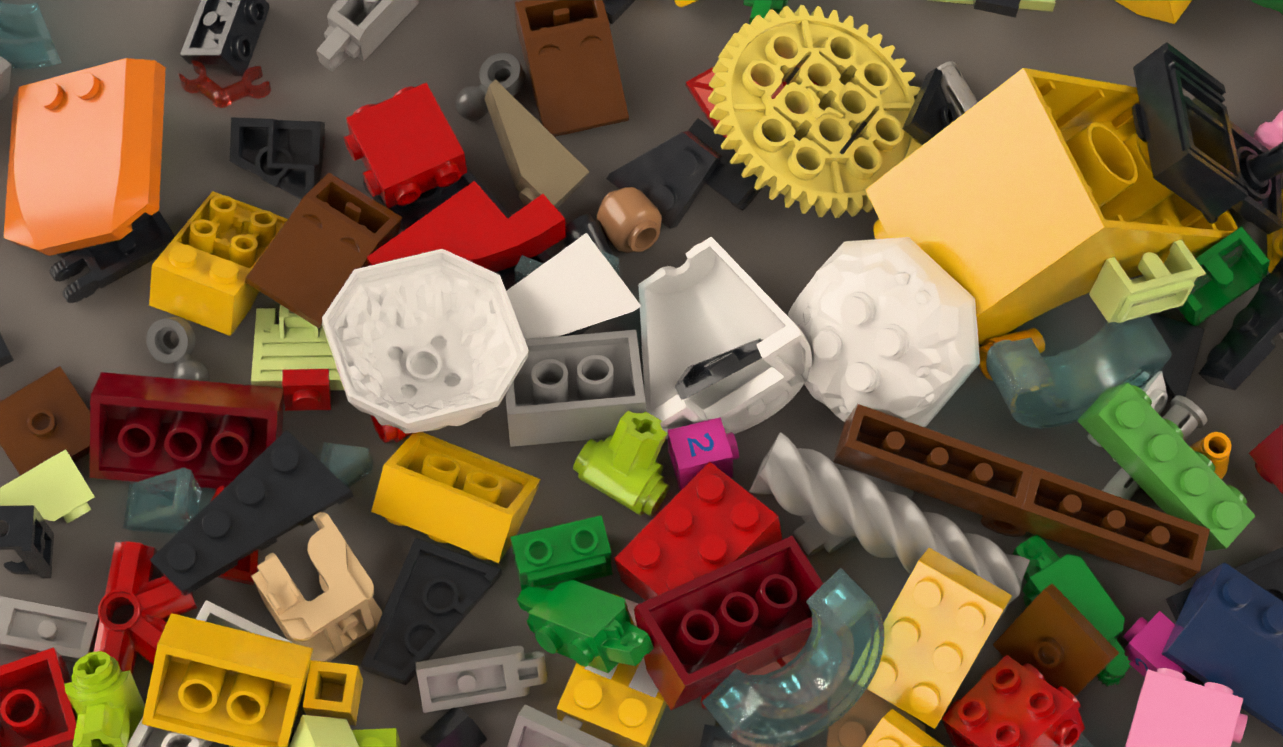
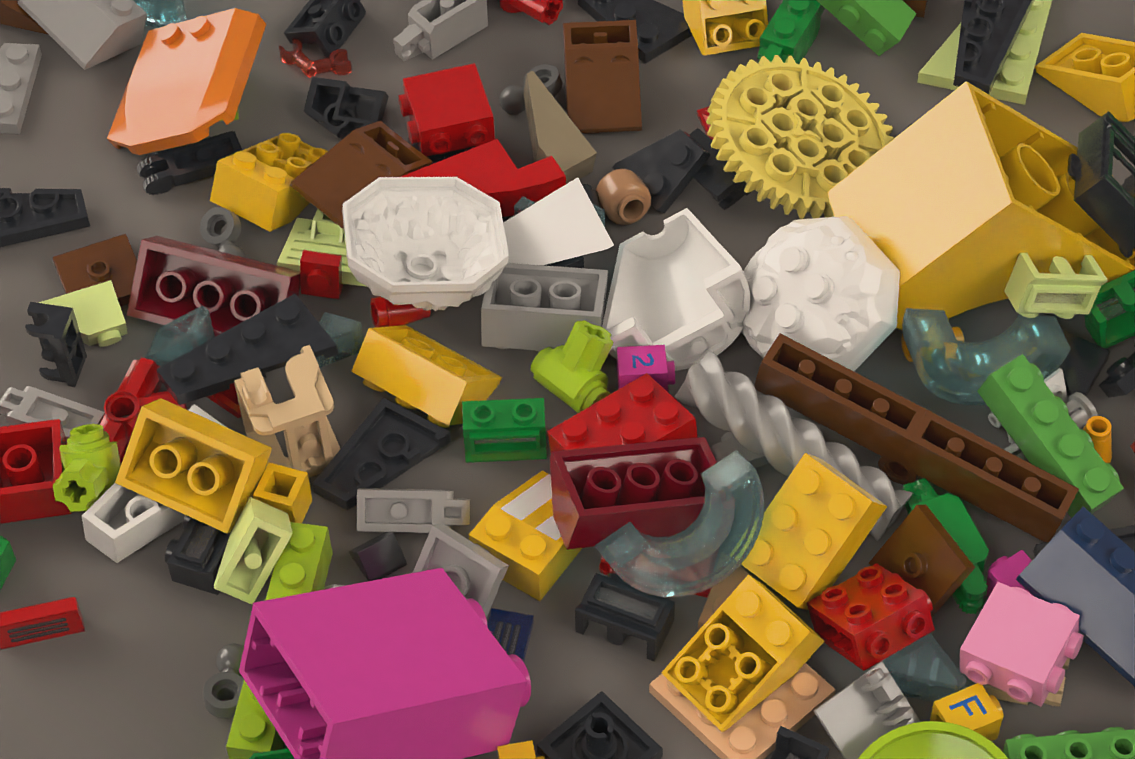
camera: 15 degrees right, 15 degrees down
green hinge [516,580,654,673] -> none
black tile [675,338,764,400] -> none

